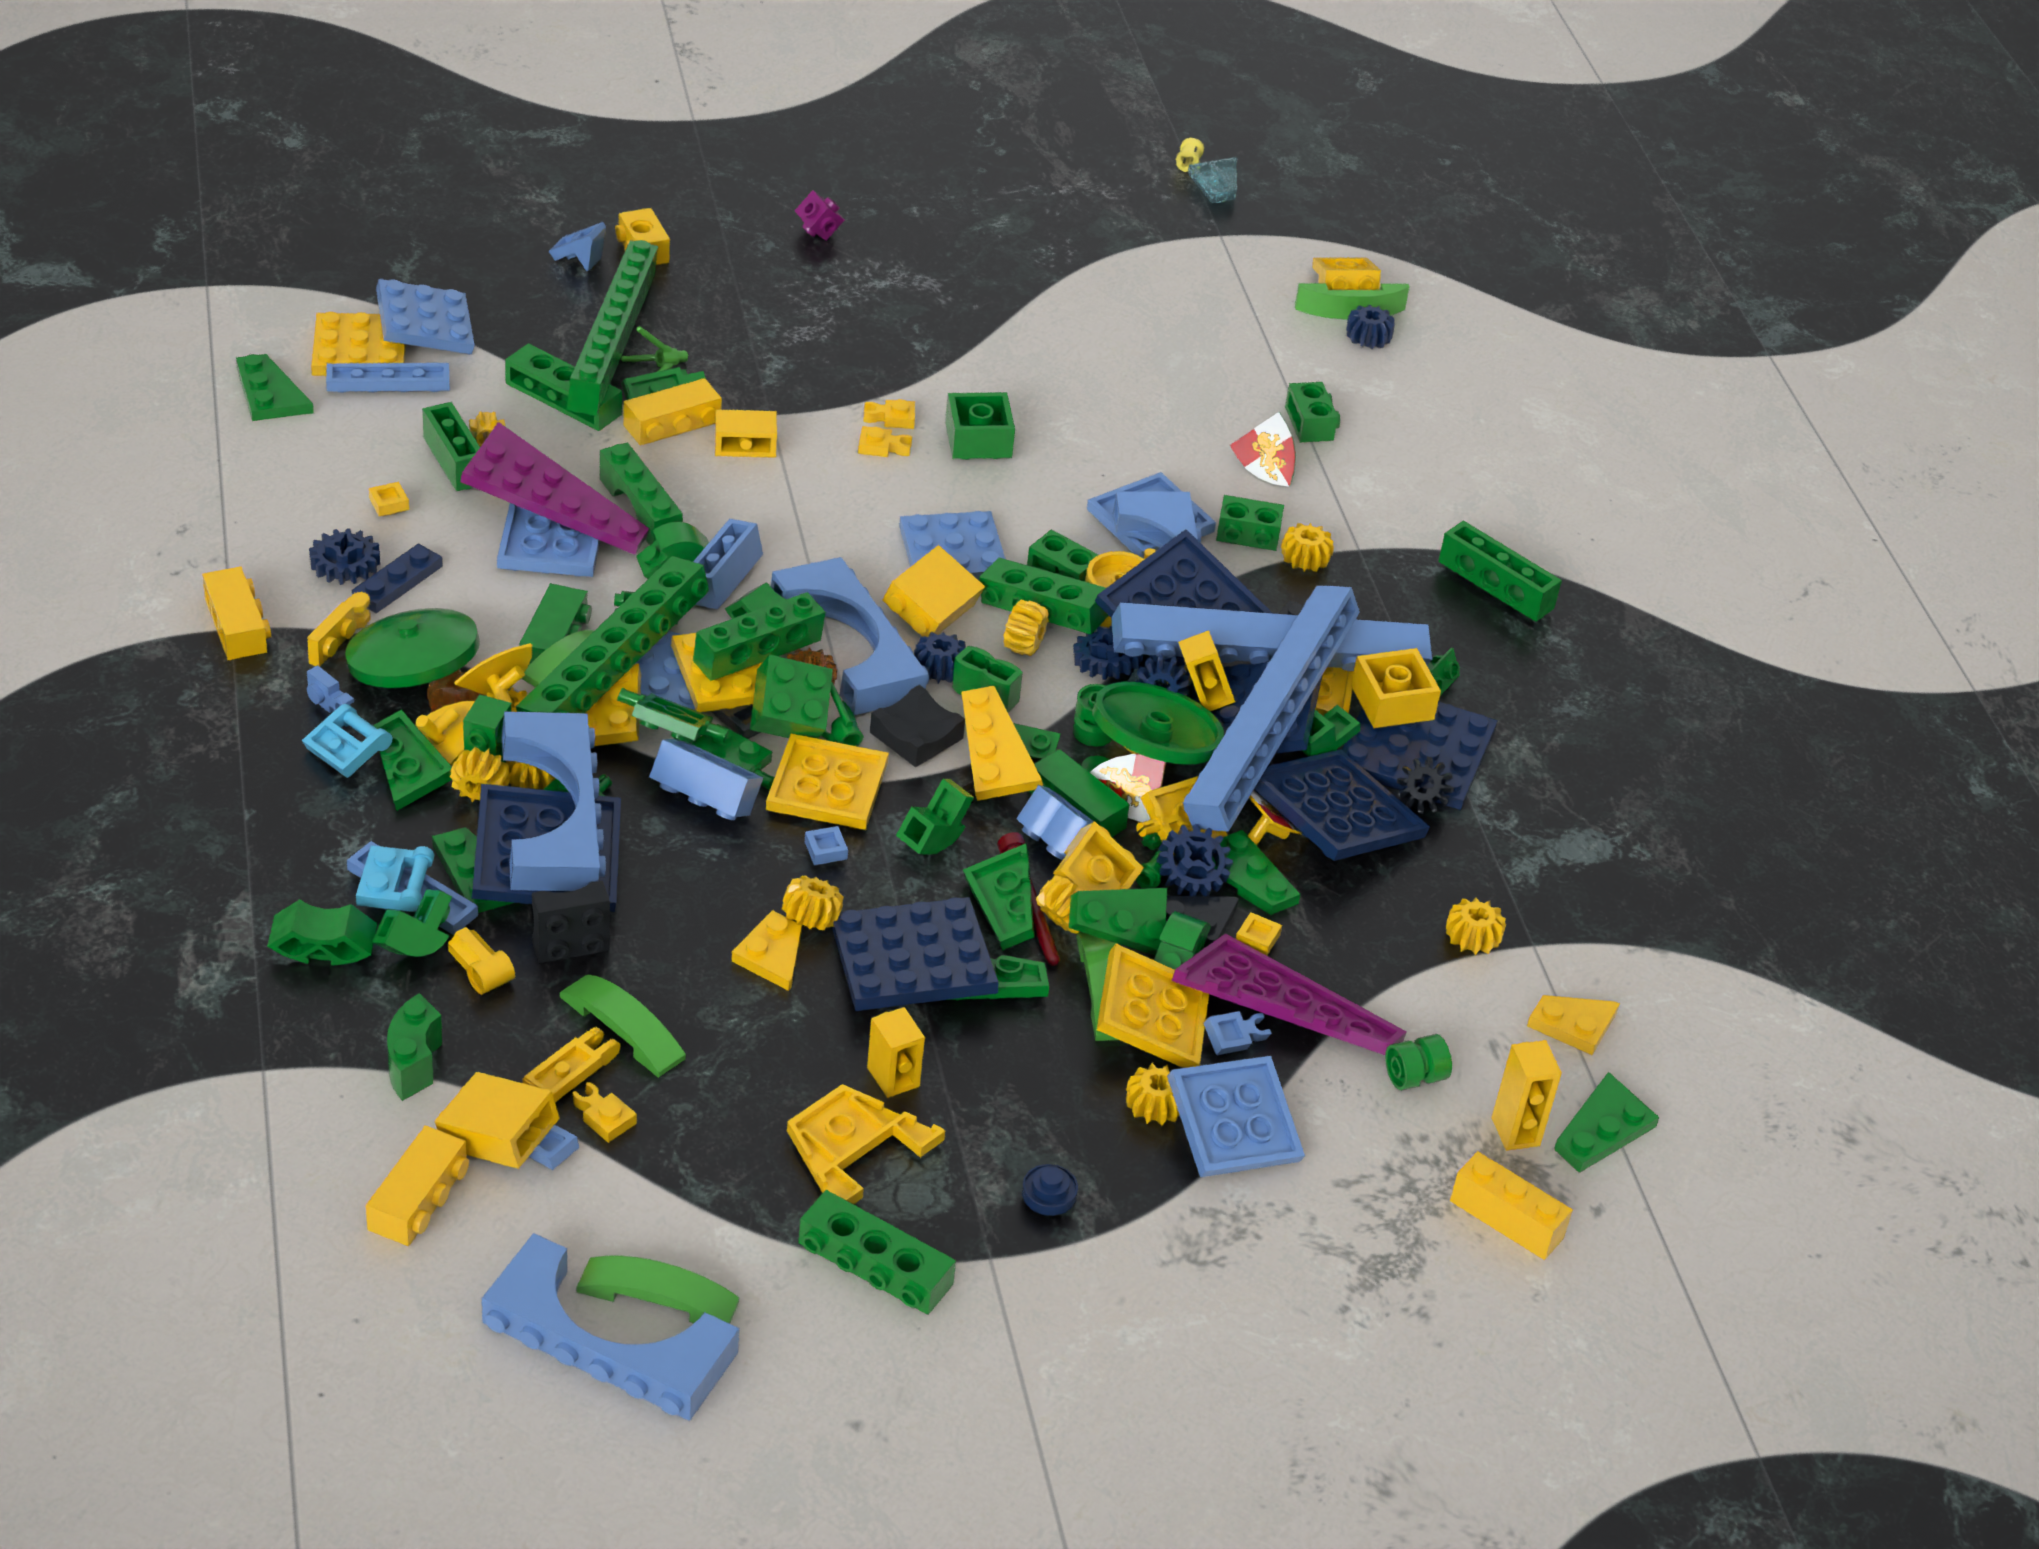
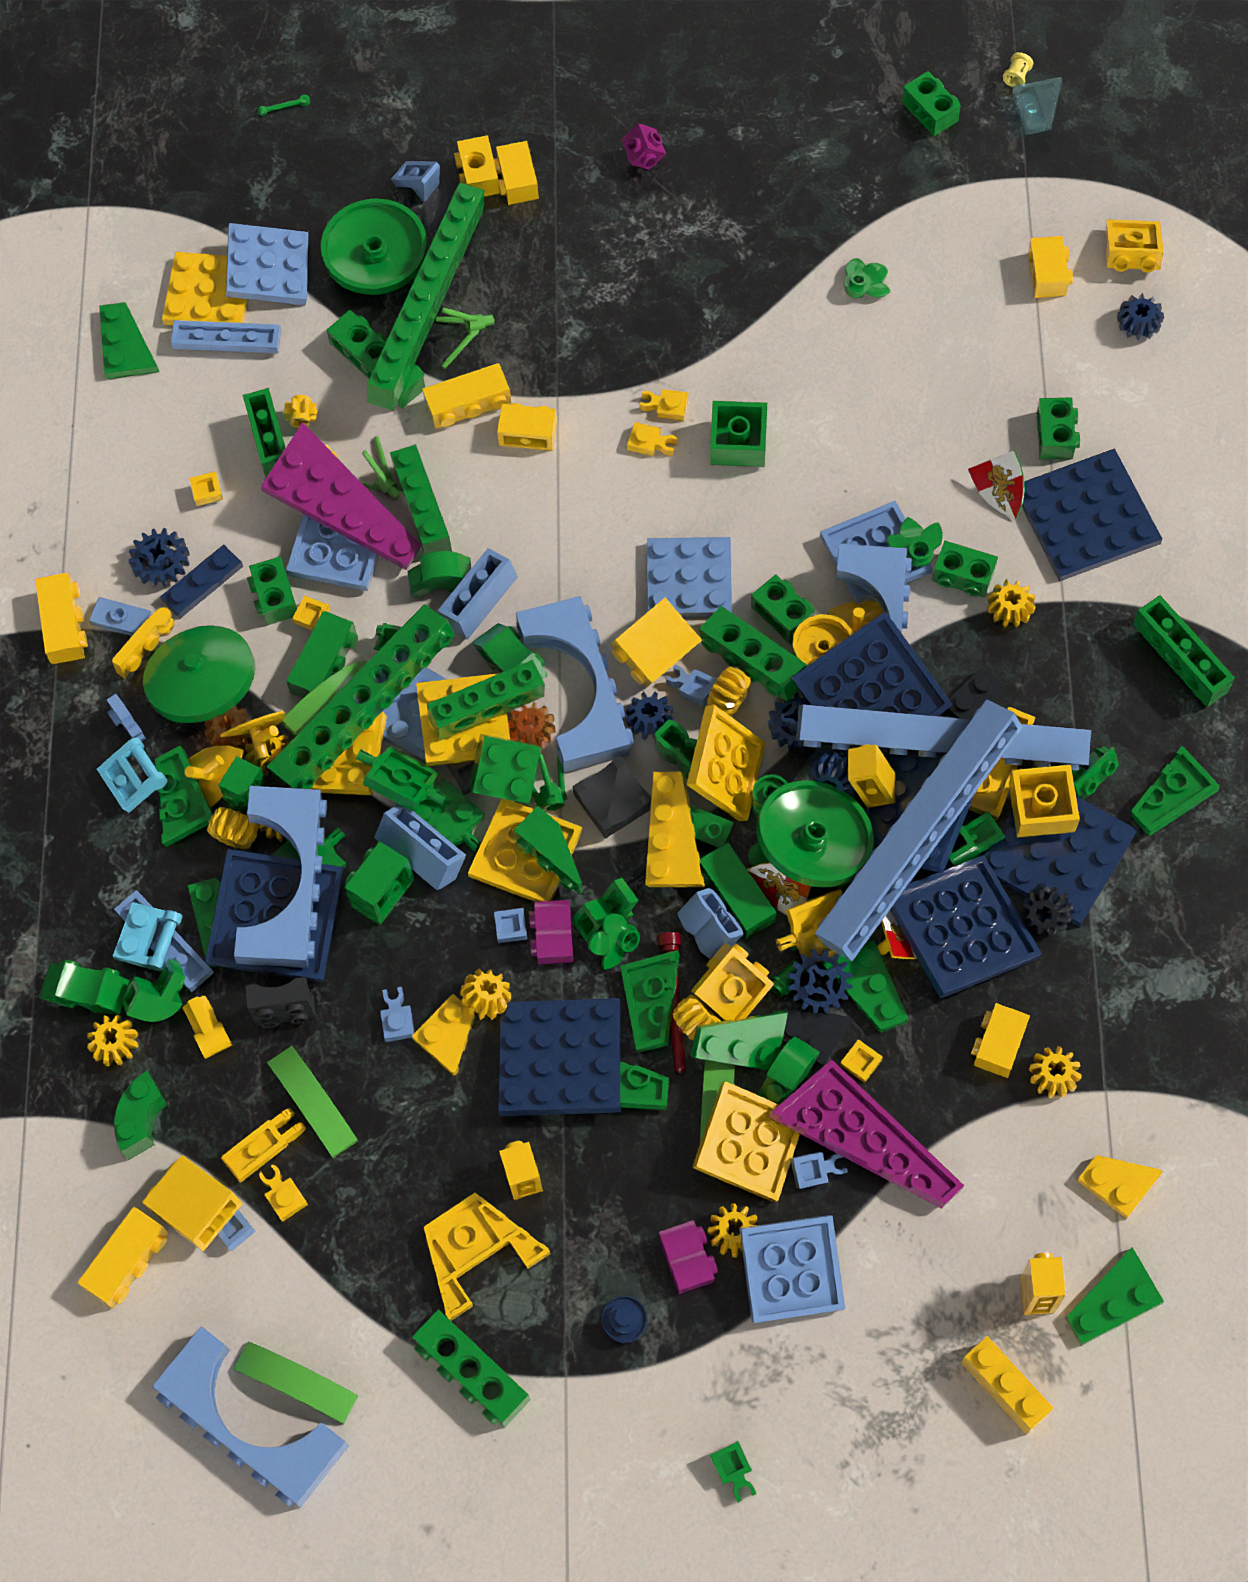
camera: 20 degrees right, 25 degrees up
green hinge [621,367,706,400] -> none
bright green slope [1294,283,1410,320] -> none
green wheel [1385,1034,1452,1091] -> none
none -> yellow gear [87,1015,138,1066]
none -> medium blue plate [89,597,152,636]
none -> green brick [246,556,297,626]
none -> green hinge [257,95,310,116]
none -> yellow plate [292,595,331,631]
none -> green dish [321,199,428,295]
none -> green brick [345,841,414,925]
none -> bright green plant [360,436,402,500]
none -> medium blue plate [380,987,415,1042]
none -> yellow brick [493,141,539,205]
none -> green slope [514,806,583,895]
none -> magenta brick [529,900,574,965]
none -> green plate [588,913,640,970]
none -> magenta brick [658,1220,718,1294]
none -> medium blue plate [665,665,717,707]
none -> yellow plate [687,705,766,821]
none -> green plate [709,1440,757,1503]
none -> green plate [844,258,891,298]
none -> green plate [887,517,943,567]
none -> green brick [902,71,961,136]
none -> yellow brick [971,1003,1030,1078]
none -> dark blue plate [1022,448,1163,582]
none -> yellow brick [1028,236,1073,298]
none -> green wing [1131,746,1219,837]

